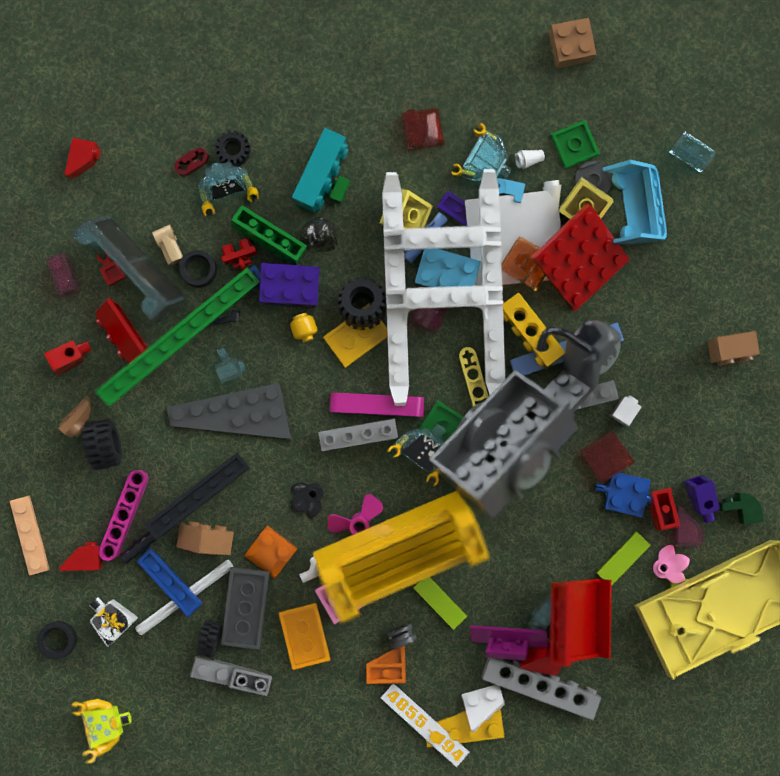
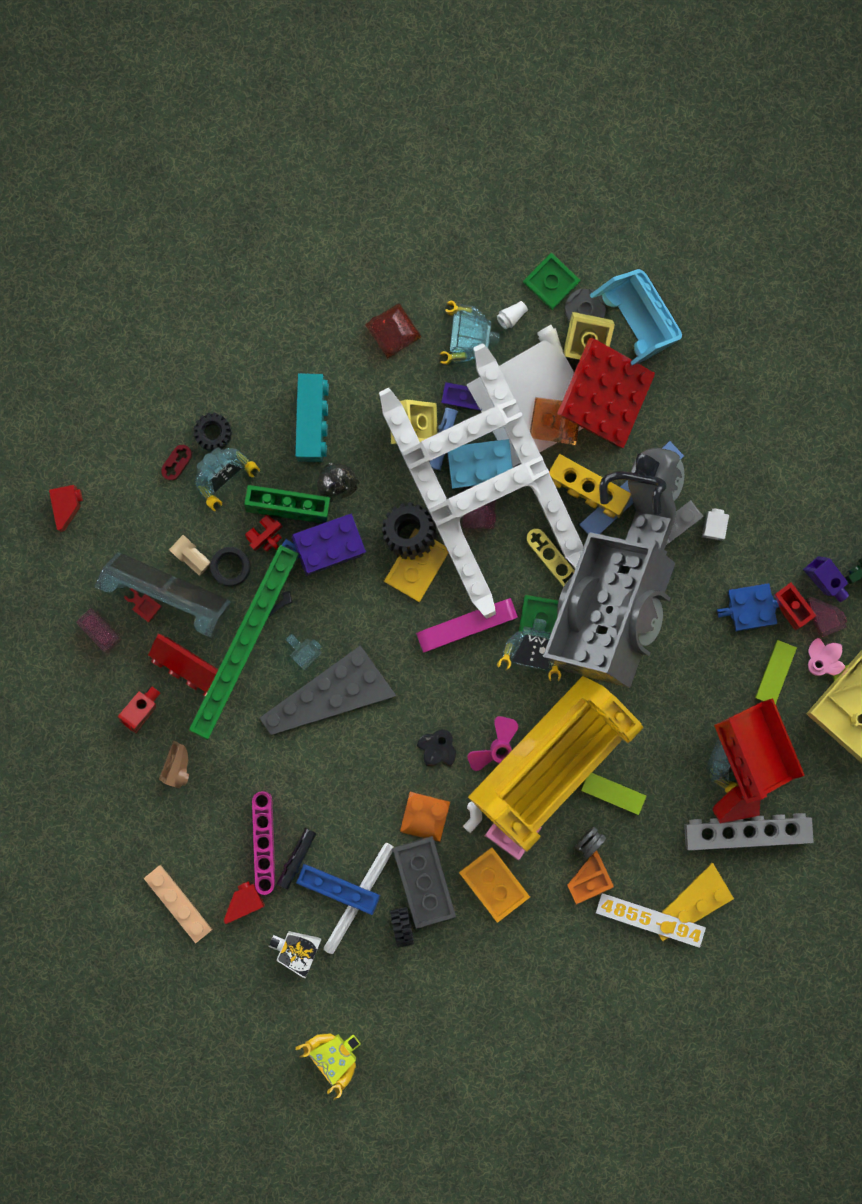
camera: 20 degrees left, 0 degrees up
black tyre [37,621,77,660] -> none
black tyre [82,418,122,471] -> none
black plate [144,452,250,540] -> none
medium nougat brick [176,521,234,555] -> none
light grey slope [190,656,272,696] -> none
yellow head [290,313,318,343] -> none
light grey brick [318,419,398,451] -> none
green piece [329,176,351,204] -> none
white wing [462,685,505,732] -> none
magenta bracket [470,625,549,660] -> none
medium azure leg [497,178,525,203] -> none
medium nougat brick [549,18,596,68] -> none
clear red tile [580,431,635,483] -> none
clear light blue brick [669,131,716,172] -> none
medium nougat brick [707,331,760,366] -> none

